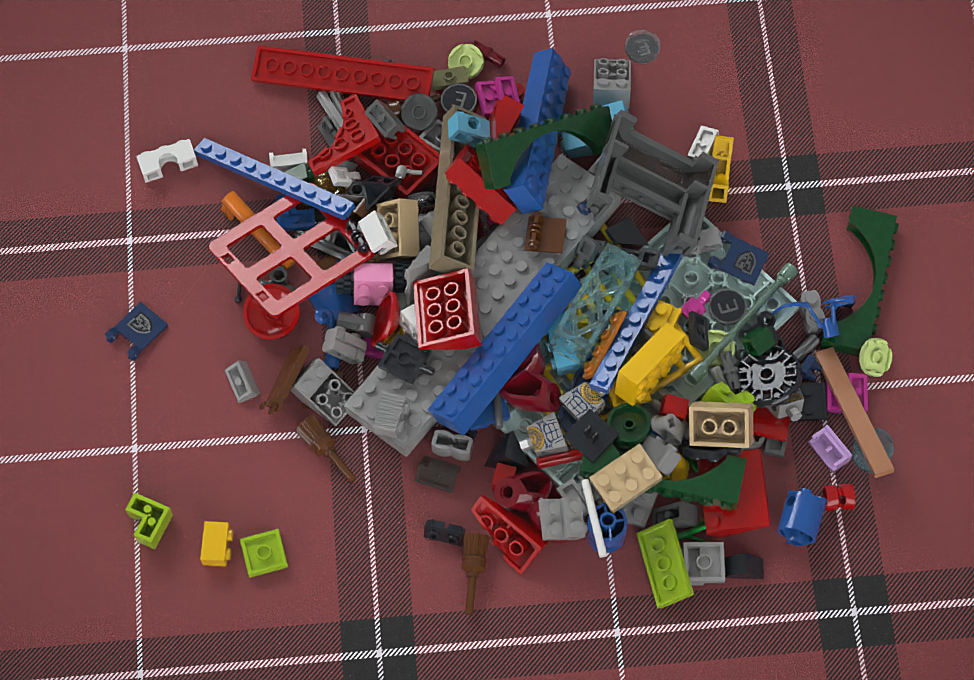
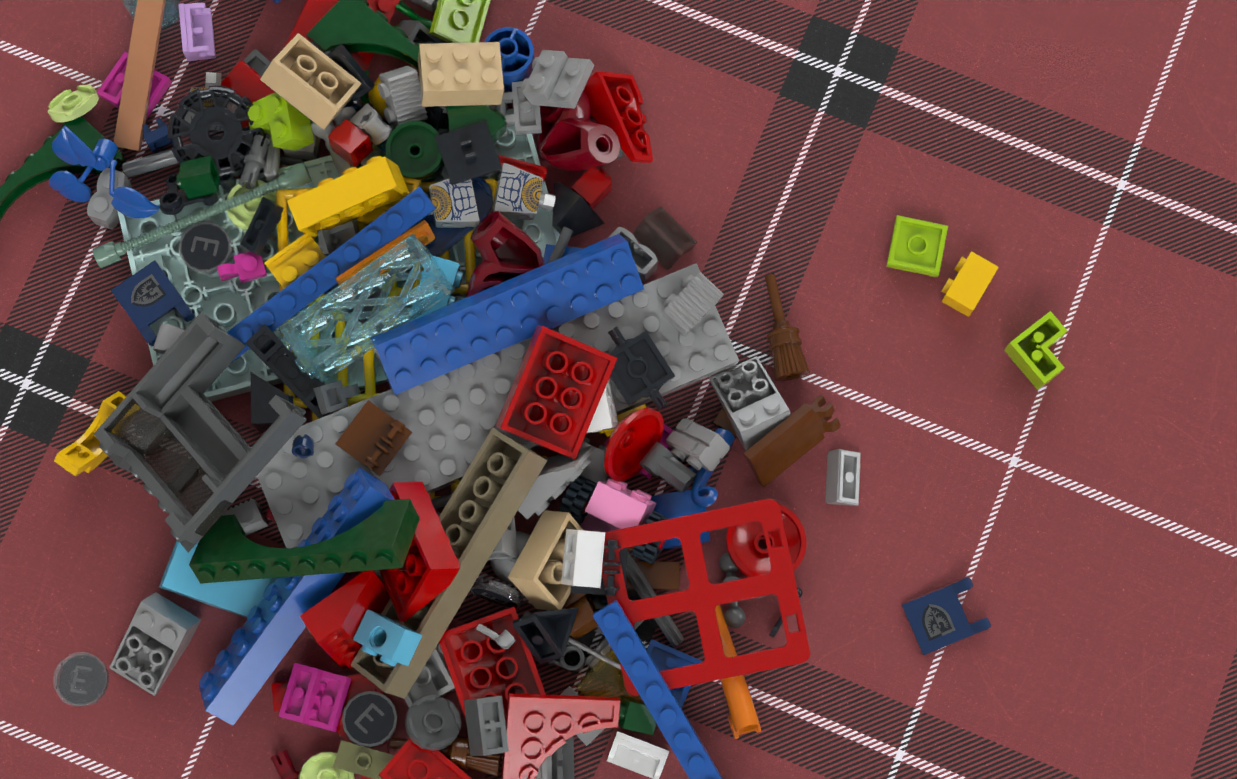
camera: 155 degrees left, 10 degrees up
white plate [328,166,361,187] -> none
black hinge [424,519,466,546] -> none
reddish brown piece [461,533,490,615] -> none
white bar [581,479,607,558] -> none
white hinge [687,126,720,160] -> none
black plate [798,382,827,422] -> none

